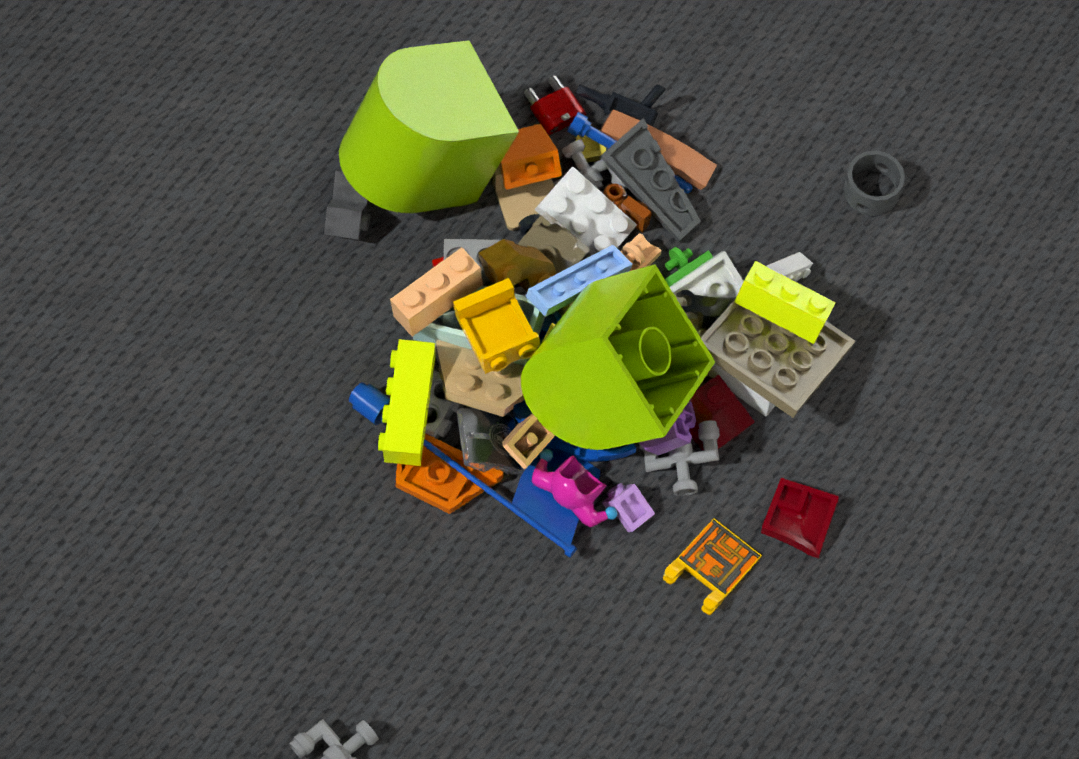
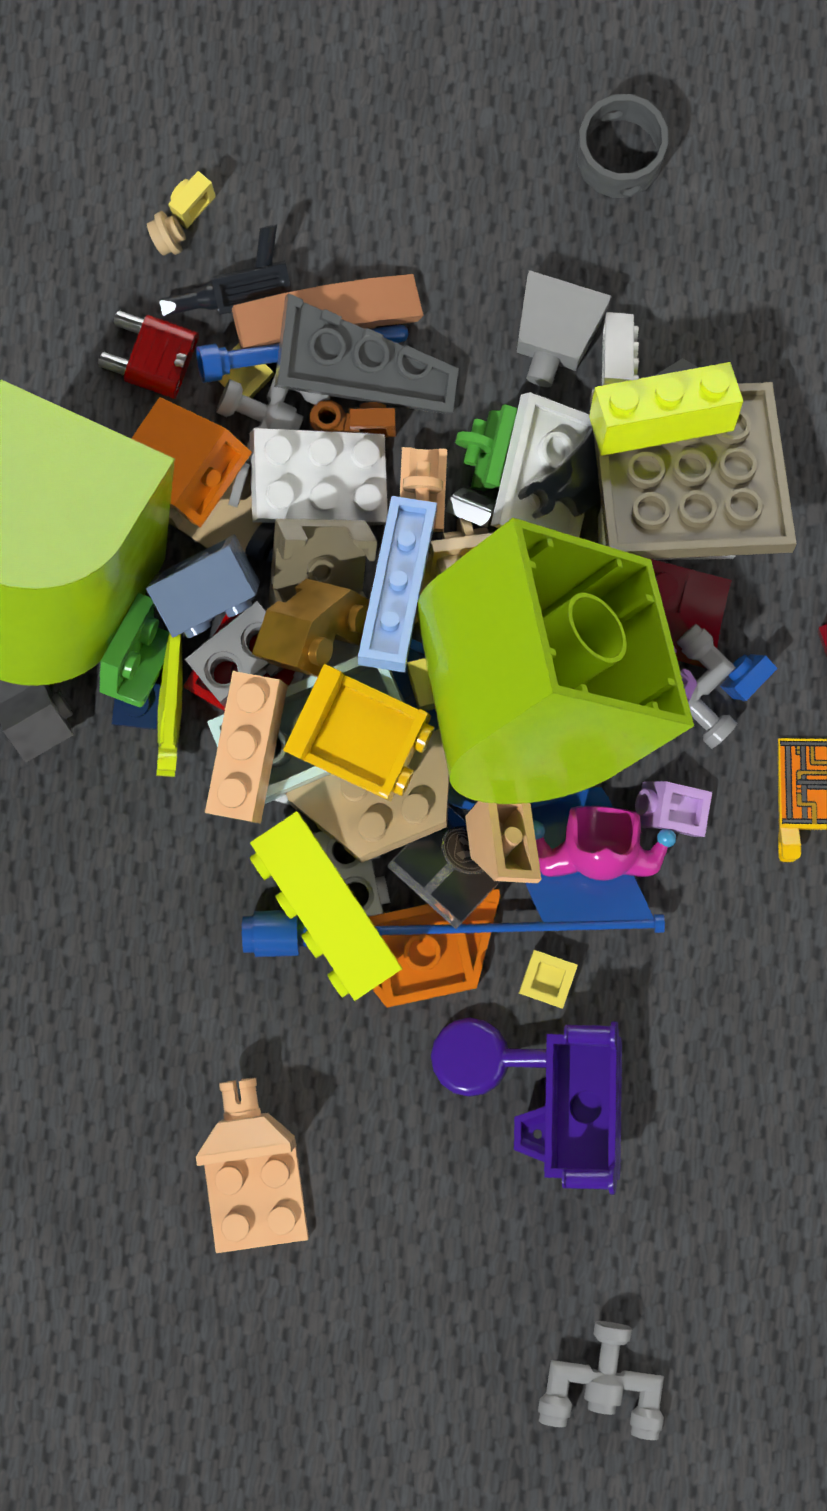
camera: 30 degrees left, 20 degrees up
none -> bright green bracket [99,593,170,707]
none -> dark blue plate [112,683,160,730]
none -> sand blue brick [146,534,260,638]
none -> tan plate [147,211,186,256]
none -> neon yellow piece [156,634,183,777]
none -> light yellow plate [169,171,216,229]
none -> light nougat plate [196,1078,309,1253]
none -> light grey piece [229,463,250,508]
none -> dark purple piece [431,1017,622,1195]
none -> light grey torso [517,270,611,387]
none -> light yellow plate [519,950,578,1009]
none -> blue plate [720,654,778,701]

